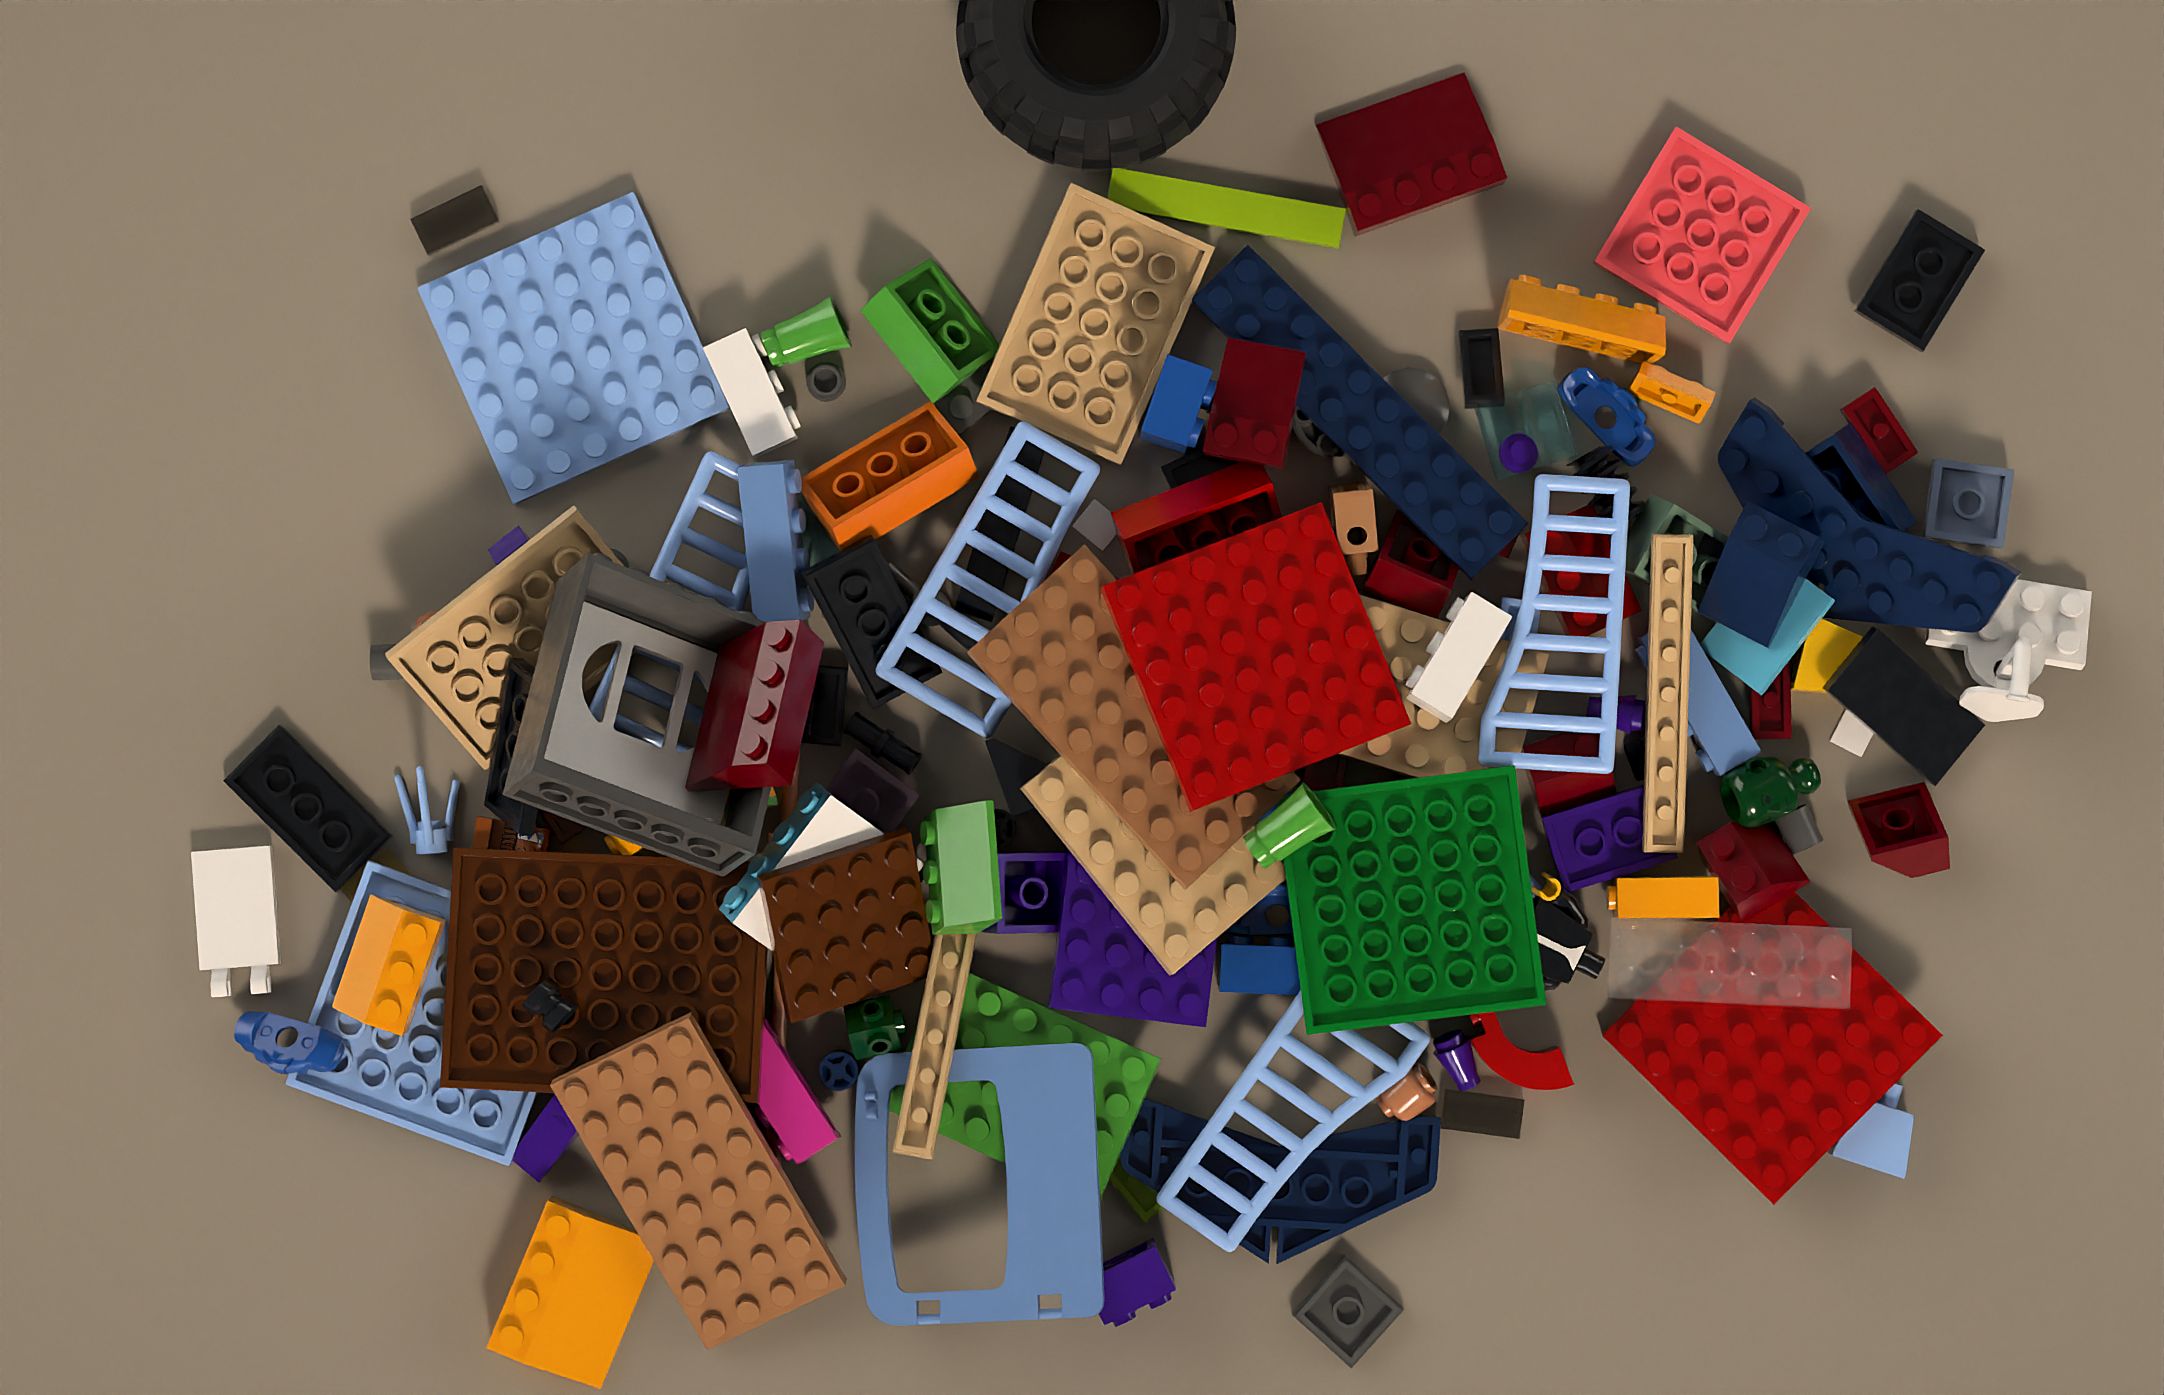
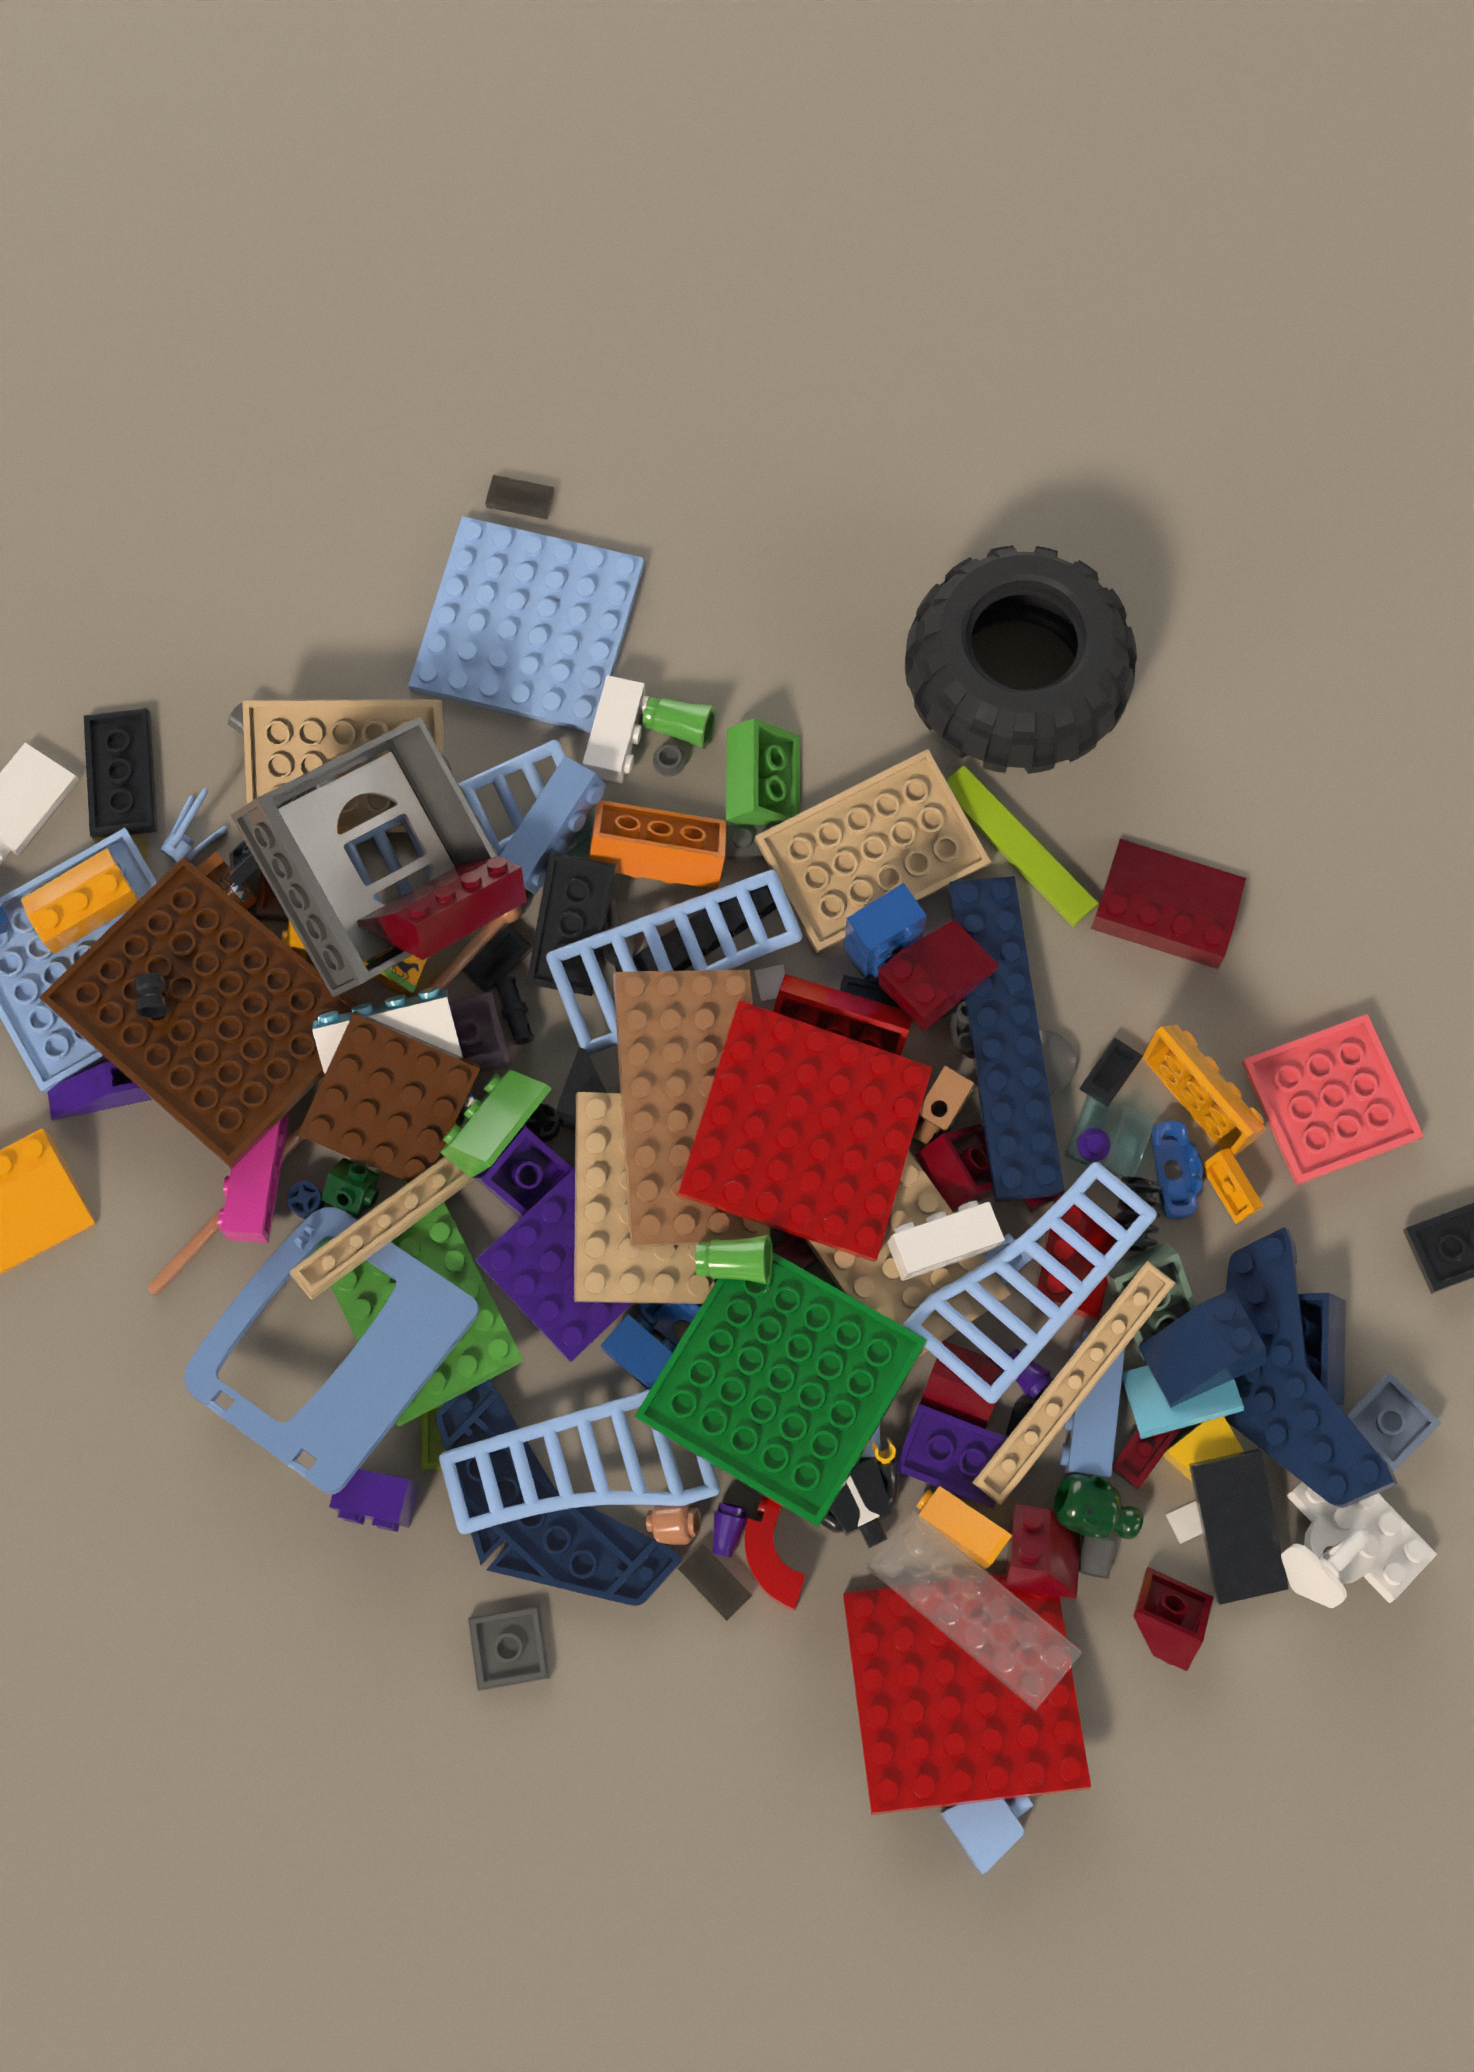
camera: 40 degrees right, 15 degrees down
medium nougat plate [550,1012,847,1350] -> none
dark red plate [1840,387,1919,474] -> none

